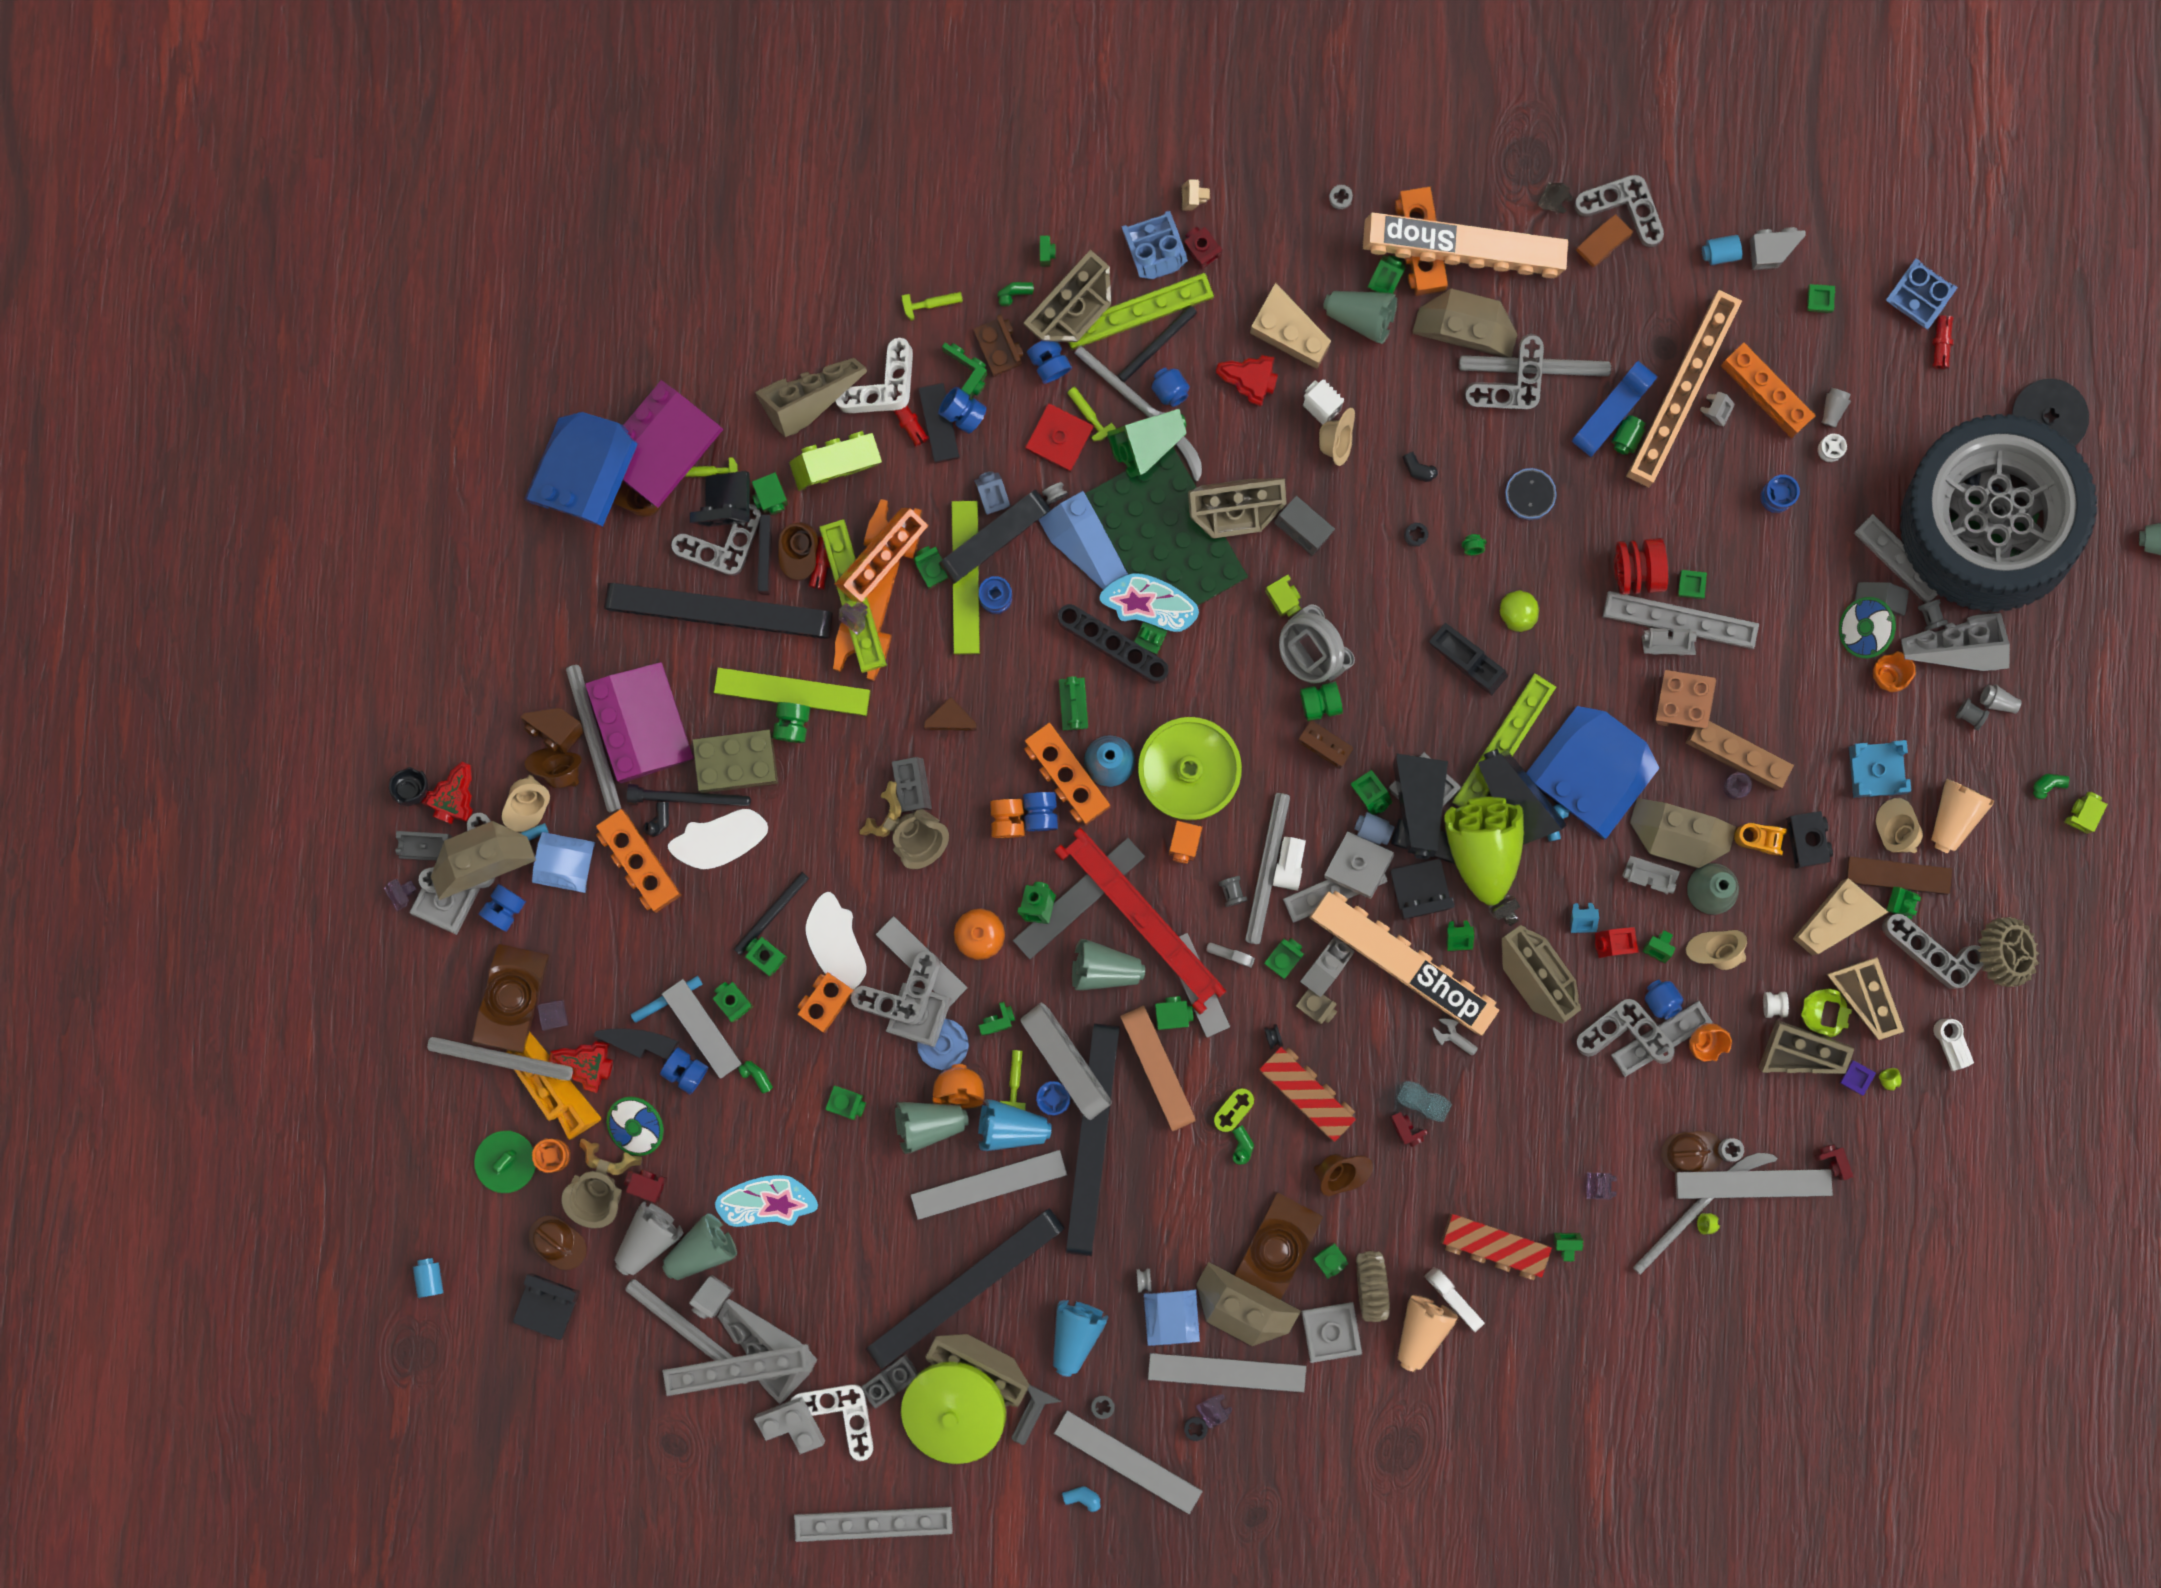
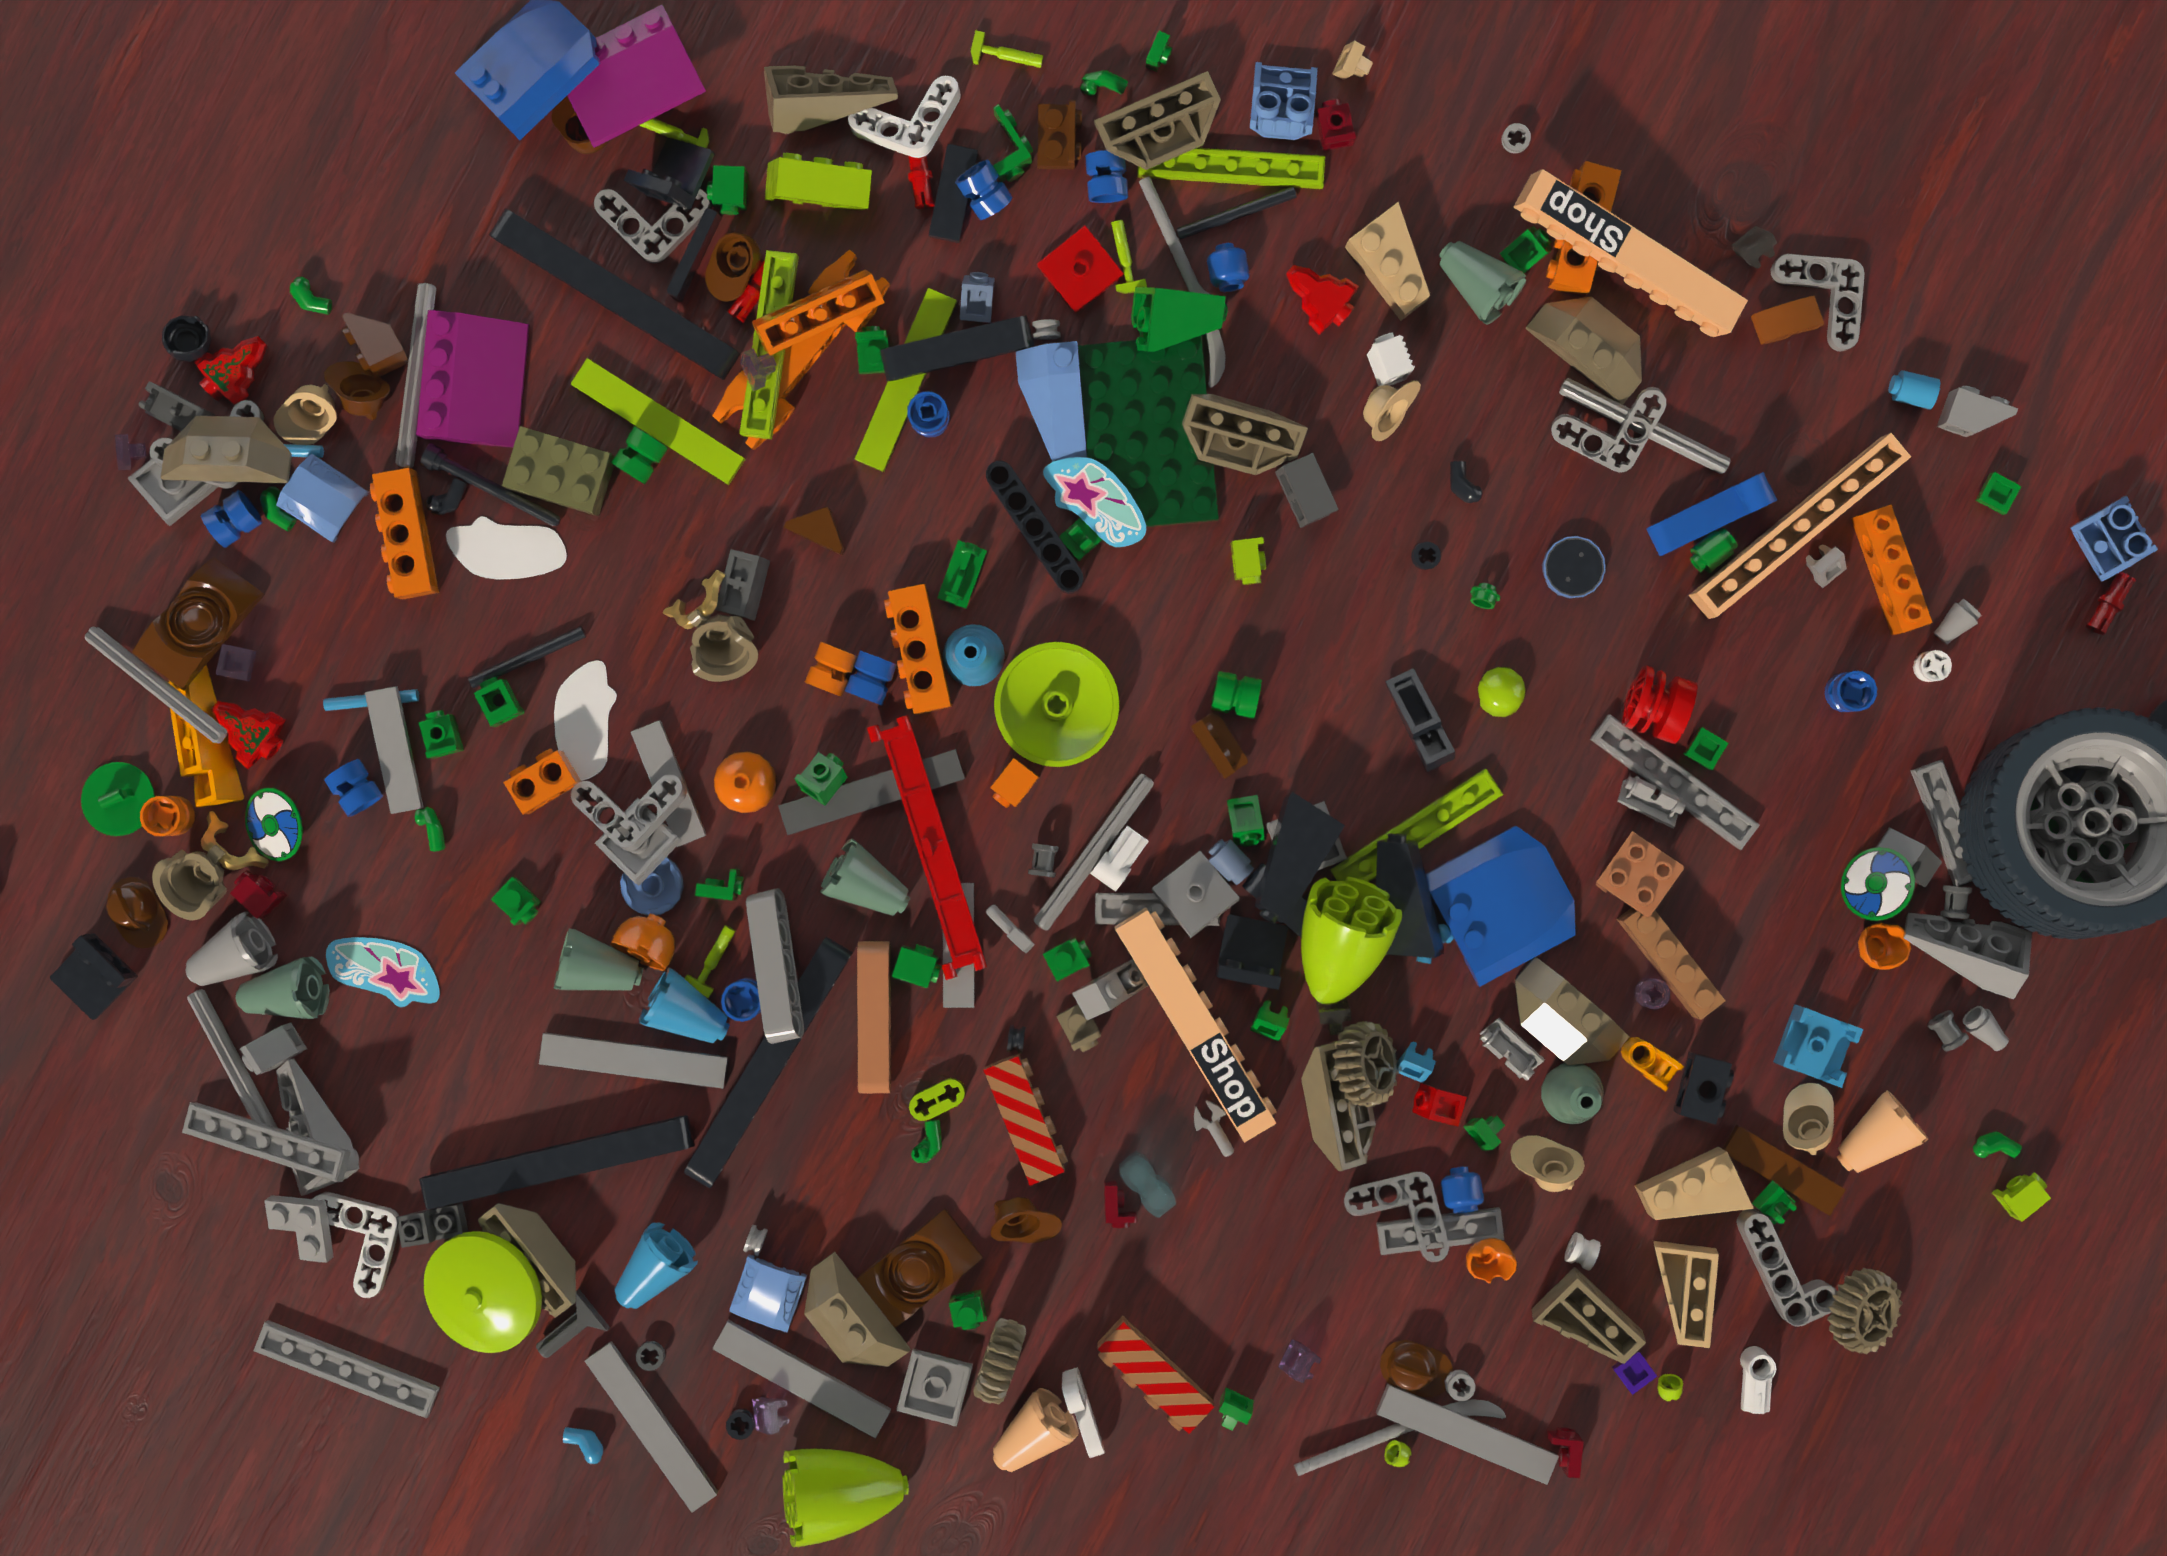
camera: 25 degrees right, 5 degrees up
black slope [594,1029,680,1060] -> none
light grey piece [1279,604,1355,683] -> none
lime helmet [1801,989,1852,1037] -> none
none -> green arm [260,486,297,532]
none -> green arm [290,277,332,315]
none -> lime cylinder [782,1449,909,1547]
none -> dark tan gear [1333,1021,1399,1107]

